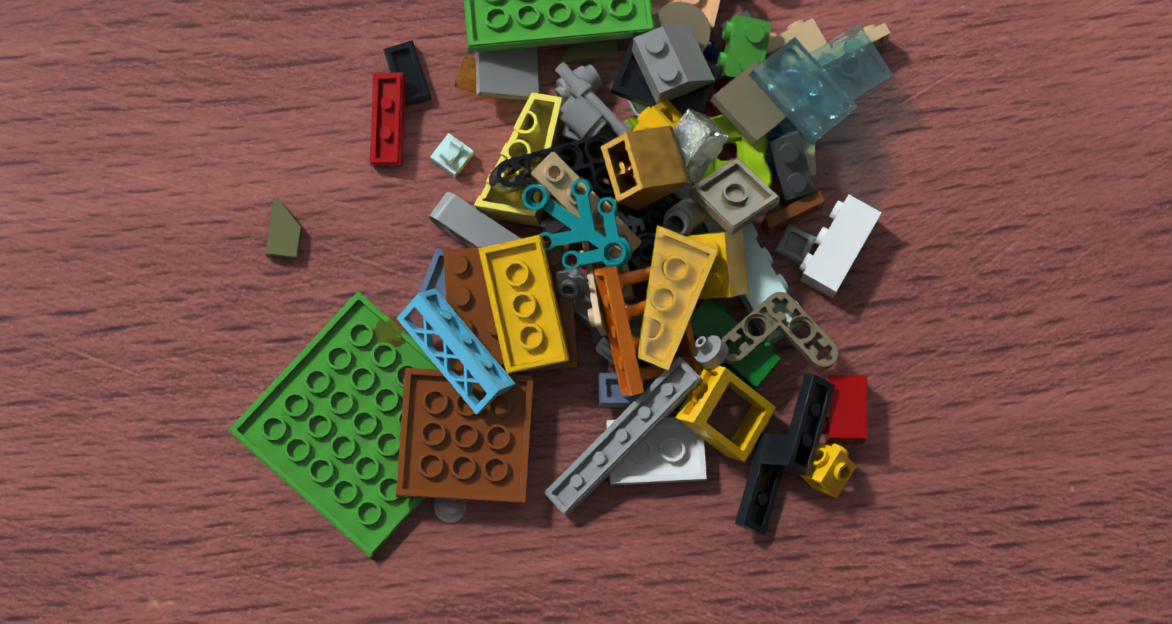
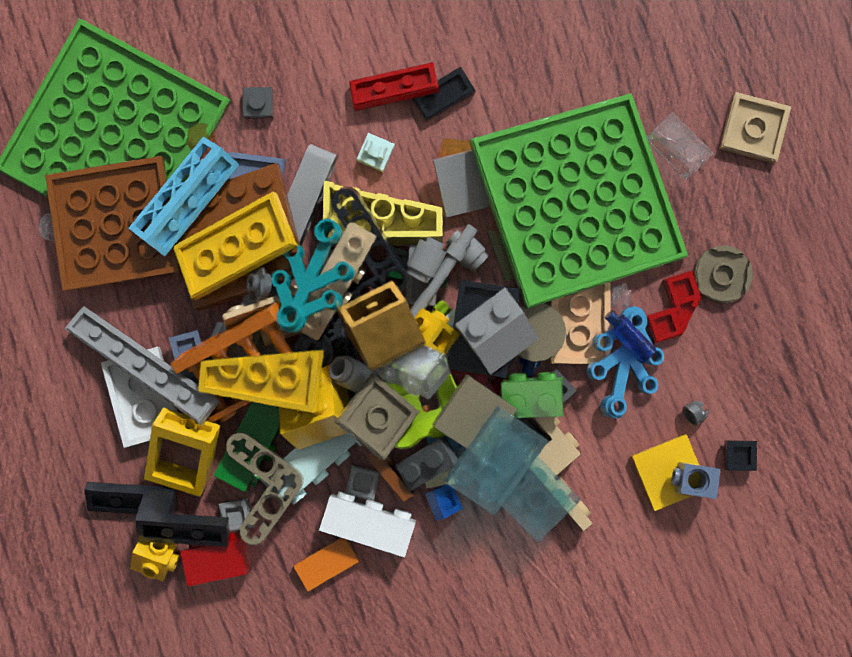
camera: 85 degrees right, 10 degrees up
olive tile [265,198,302,260] -> none
light grey tile [694,335,728,369] -> none
none -> light grey tile [219,498,254,532]
none -> dark grey plate [243,87,274,119]
none -> orange tile [293,538,359,592]
none -> blue plate [425,483,463,521]

